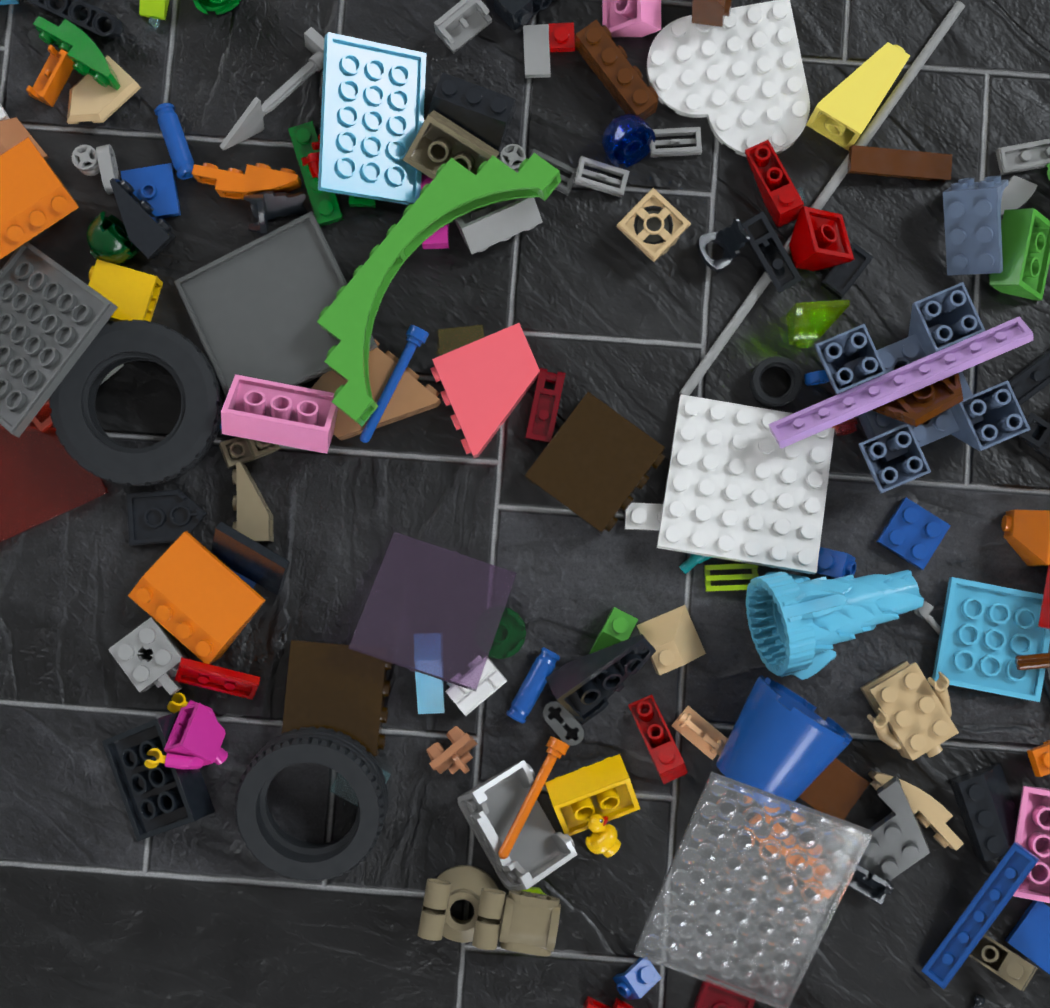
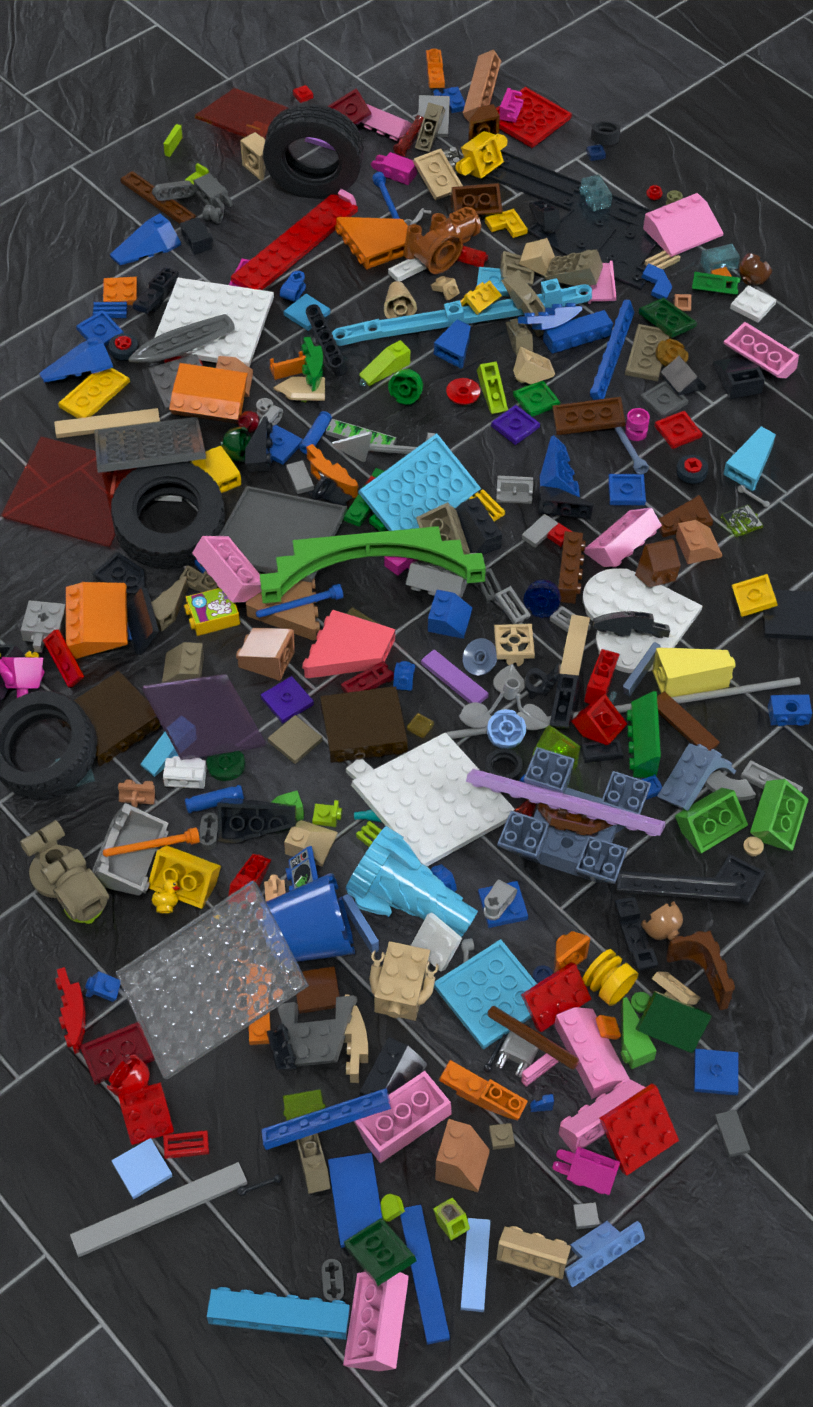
camera: 40 degrees right, 30 degrees down
none -> dark tan slope [162,642,204,687]
none -> brick [184,588,240,636]
none -> nougat slope [236,628,295,681]
none -> dark red animal [238,411,260,432]
none -> dark purple plate [261,676,314,724]
none -> dark tan tile [268,715,323,764]
none -> clear neon green piece [283,1090,325,1121]
none -> slope [285,846,318,891]
none -> light grey tile [286,461,314,494]
none -> lime bracket [312,800,342,827]
none -> tile [326,419,397,454]
none -> medium blue tile [342,894,379,953]
none -> blue bracket [393,661,415,690]
none -> clear yellow tile [407,713,434,738]
none -> white plate [411,913,462,971]
none -> medium lavender tile [421,650,489,703]
none -> blue slope [428,589,472,639]
none -> light grey plant [459,664,550,730]
none -> sand blue dish [463,638,497,676]
none -> yellow tile [469,490,505,521]
none -> light grey piece [484,880,517,920]
none -> light blue cylinder [487,709,526,749]
none -> dark blue tile [532,965,553,984]
none -> tan slope [560,615,590,676]
none -> black slope [593,611,670,638]
none -> sand blue tile [623,642,661,697]
none -> green slope [626,691,661,778]
none -> blue tile [642,775,662,800]
none -> blue brick [768,695,812,726]

